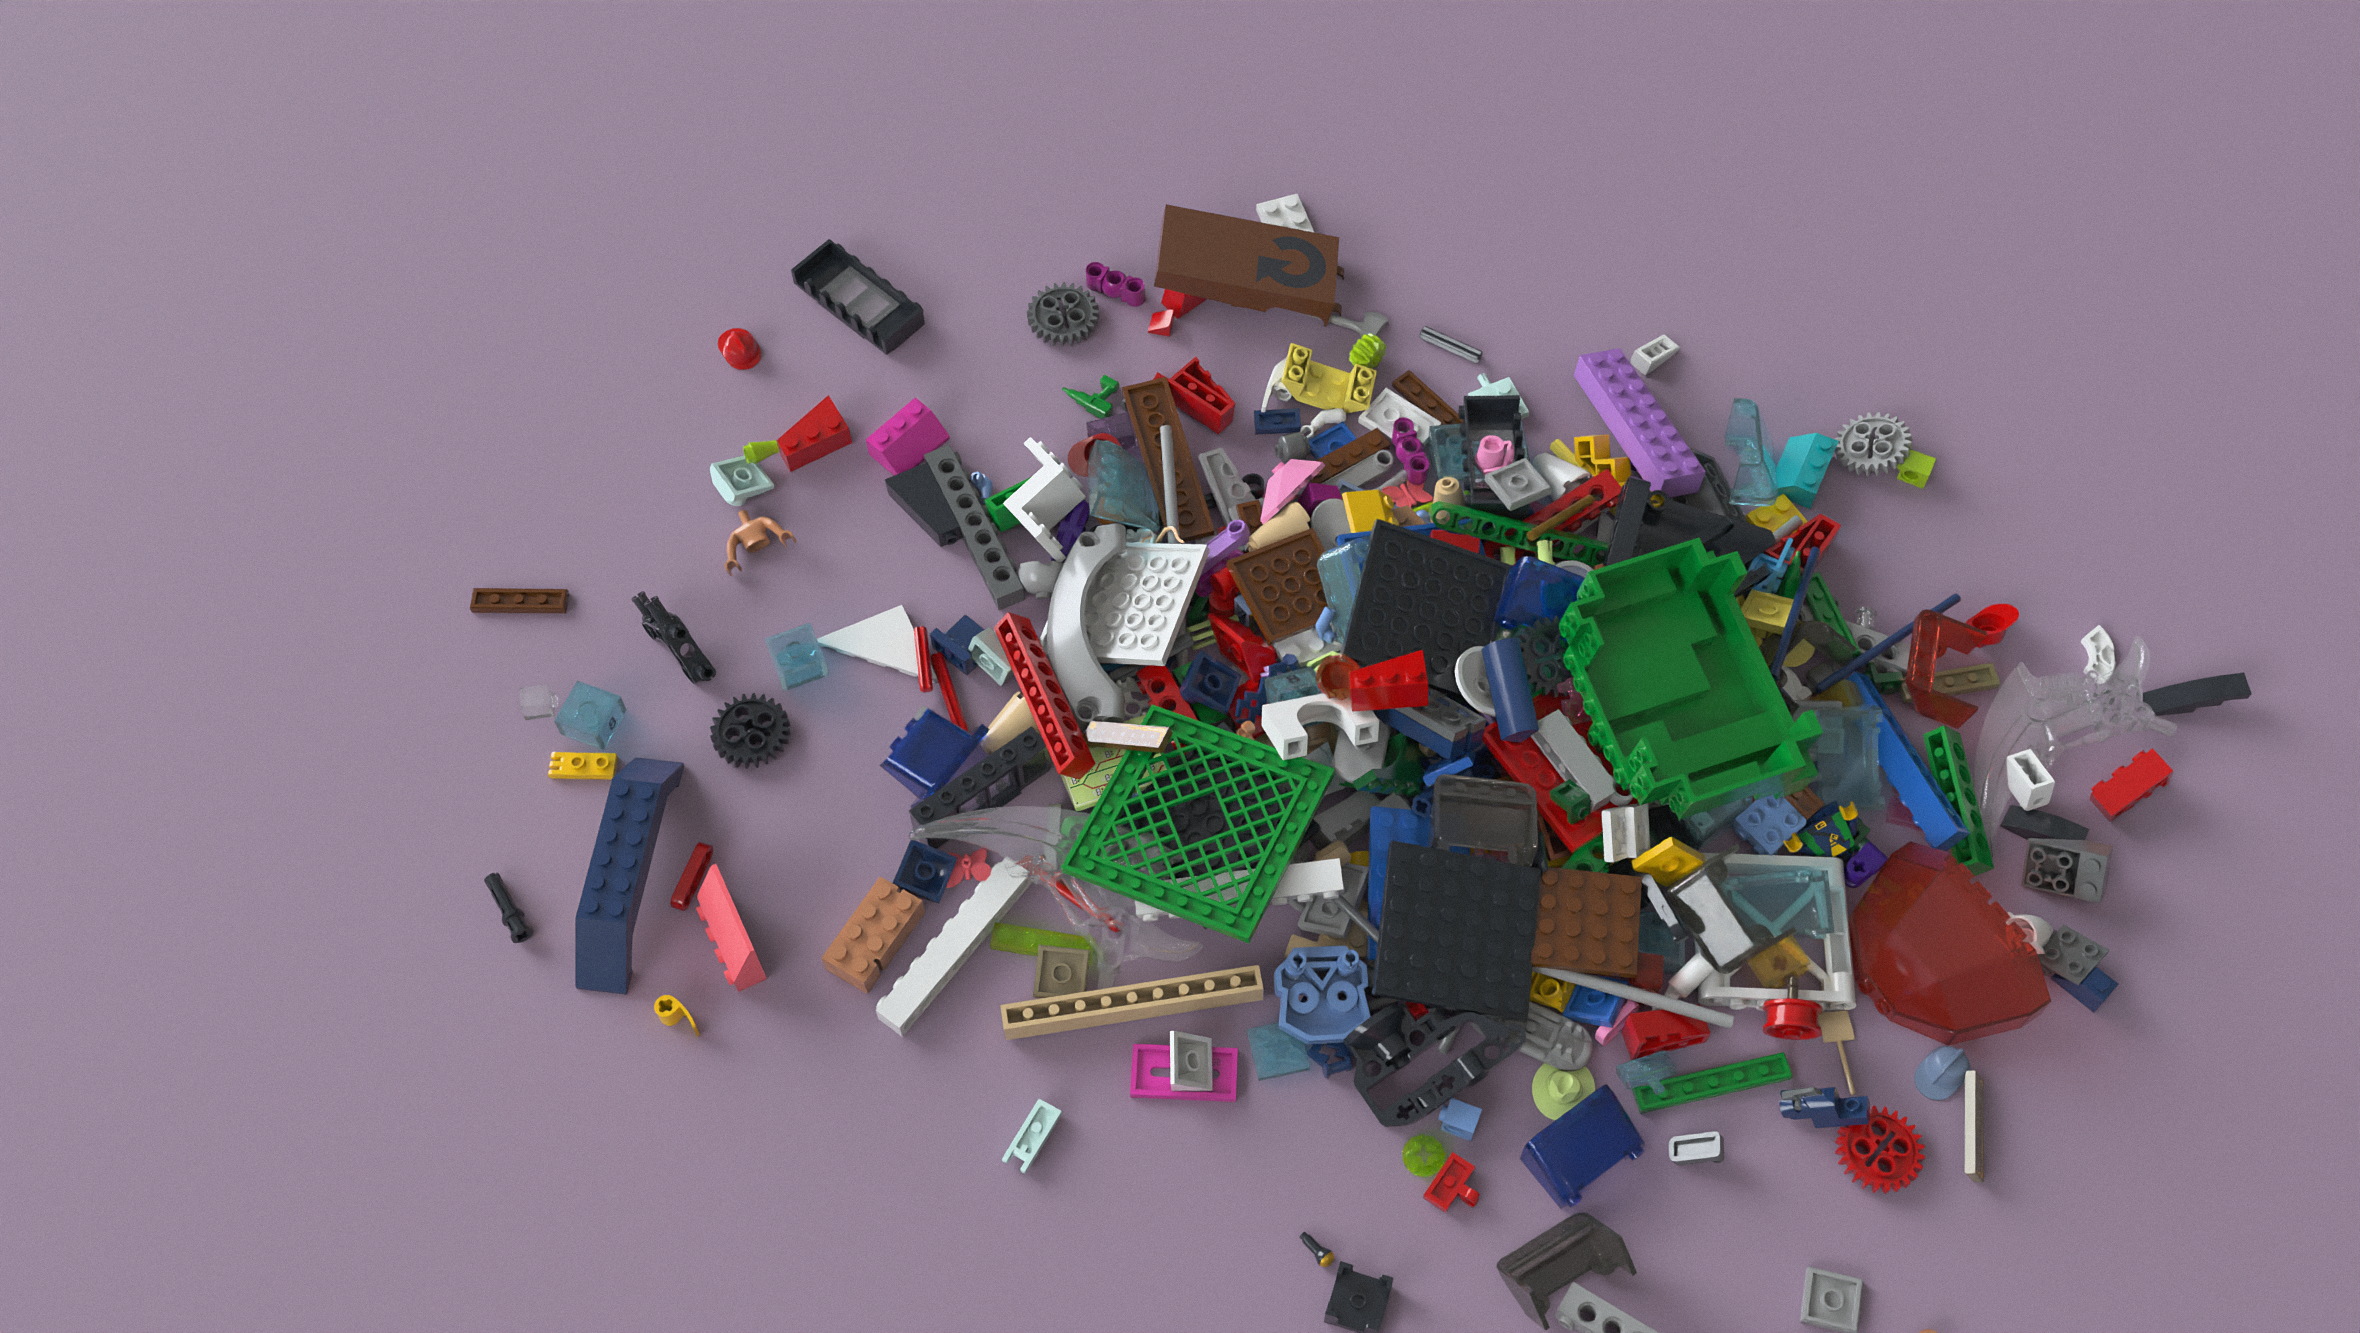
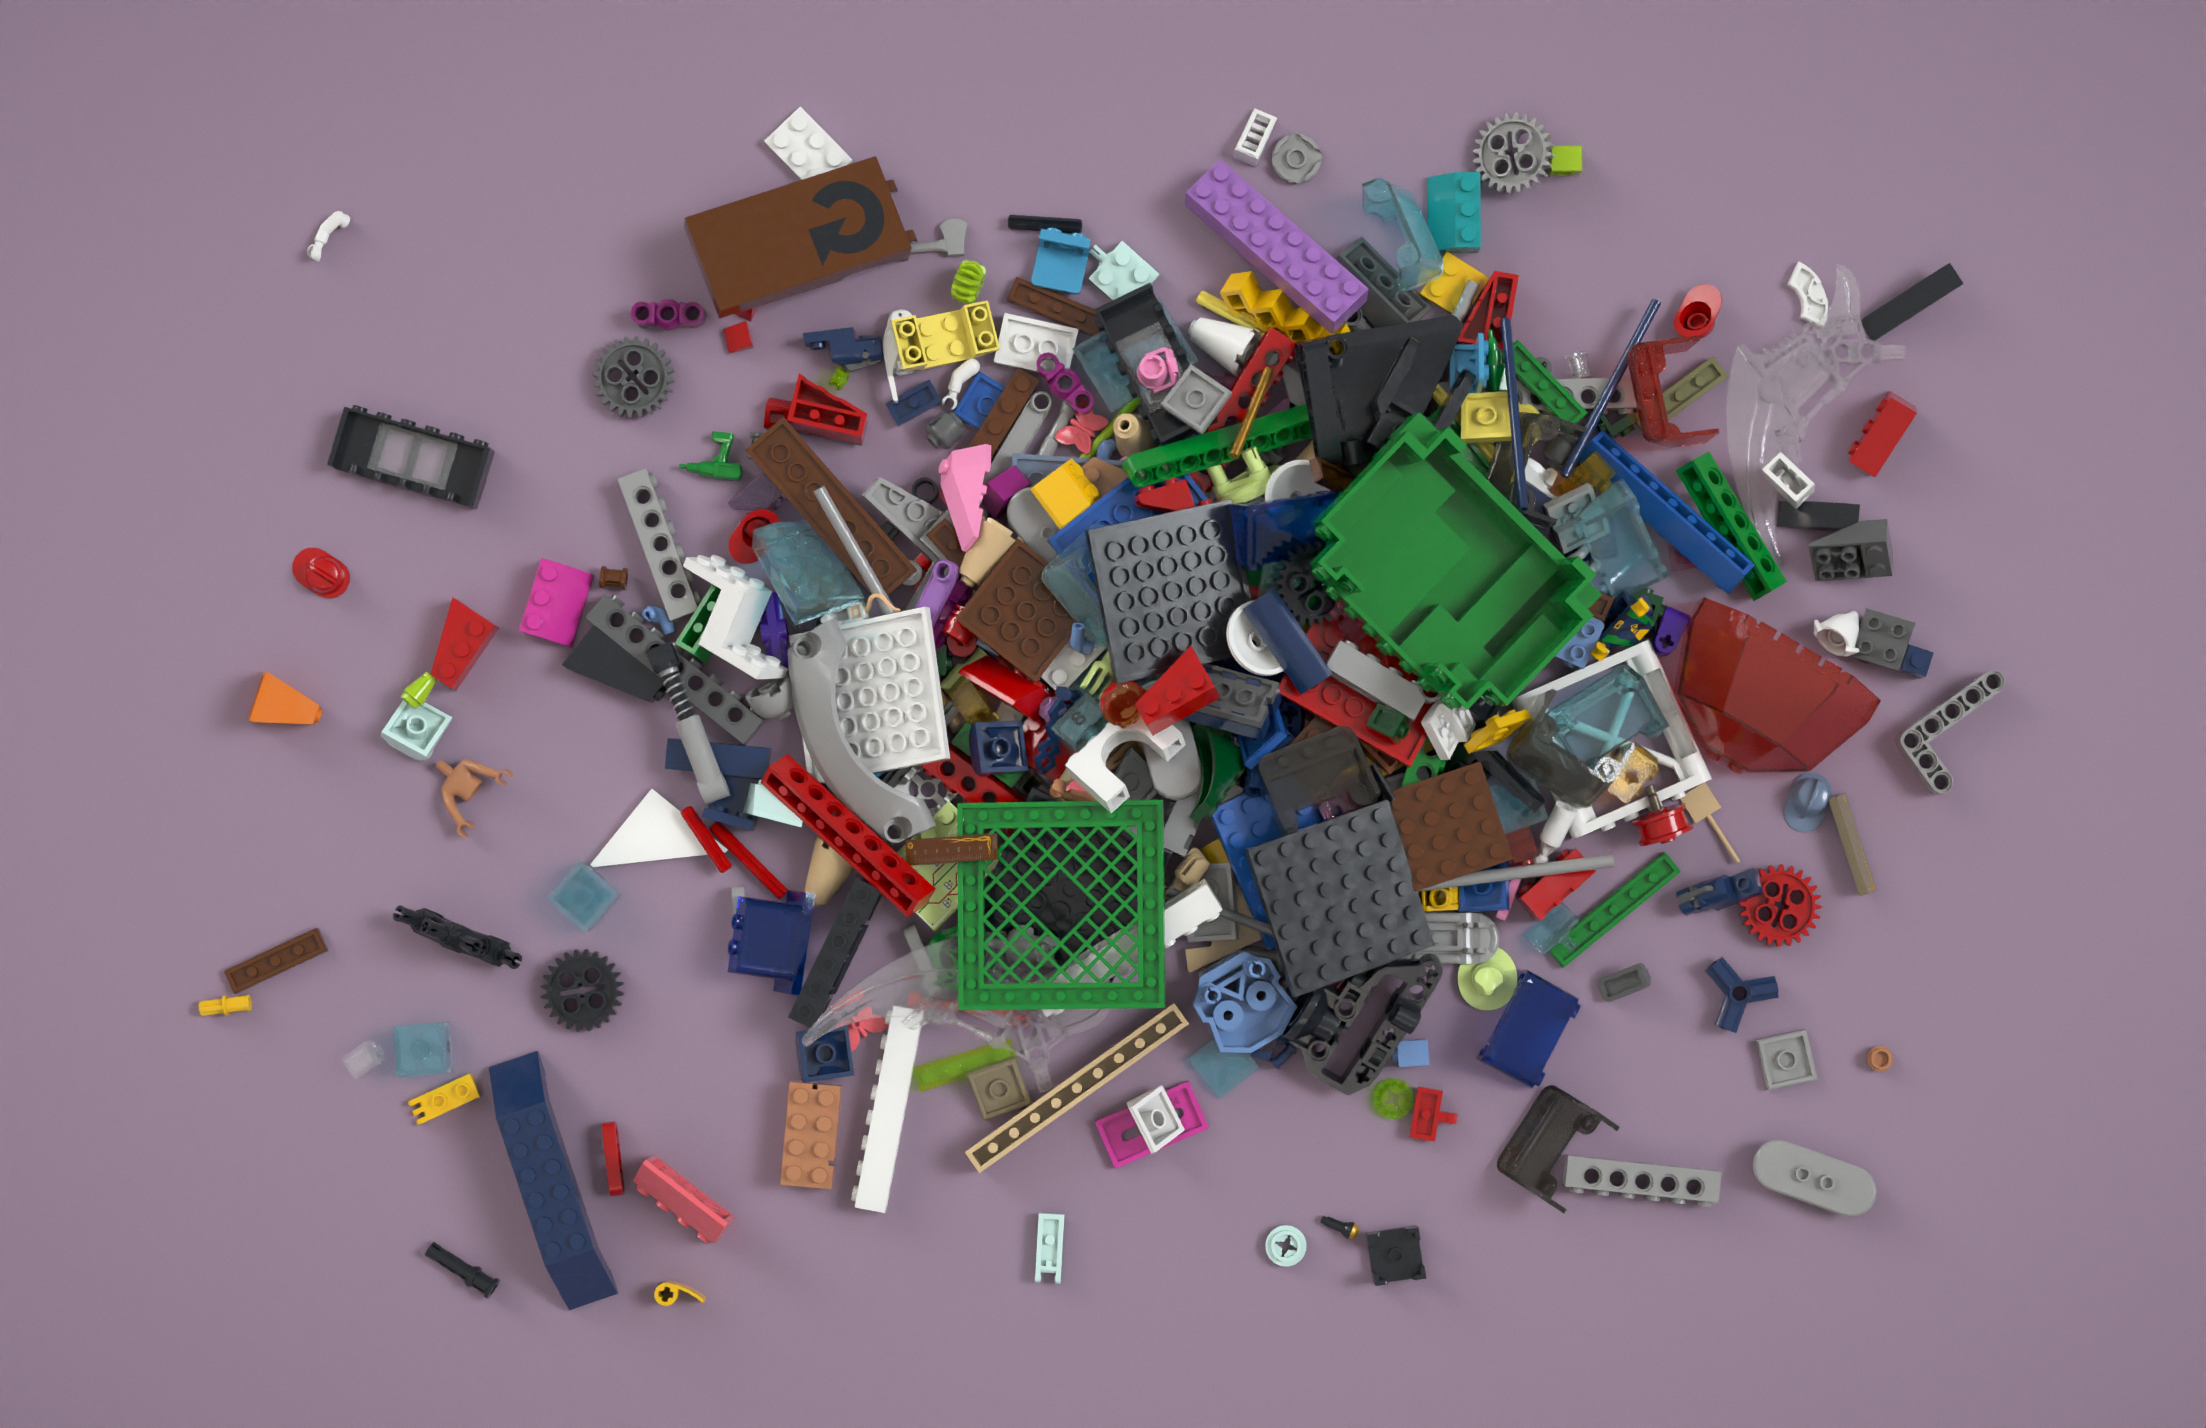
camera: 25 degrees left, 25 degrees up
none -> yellow axle [199,995,252,1016]
none -> orange slope [248,671,323,724]
none -> white arm [307,211,350,262]
none -> reddish brown bush [599,566,628,591]
none -> light grey brick [618,468,702,623]
none -> piece [647,641,730,805]
none -> dark blue brick [665,738,771,779]
none -> dark blue plate [803,327,884,372]
none -> clear neon green bush [829,366,851,391]
none -> clear yellow brick [950,681,1000,725]
none -> dark azure bracket [1031,228,1091,295]
none -> light aqua gear [1266,1225,1306,1267]
none -> light grey tile [1271,134,1321,184]
none -> dark blue piece [1705,957,1779,1033]
none -> light grey beam [1895,670,2006,794]

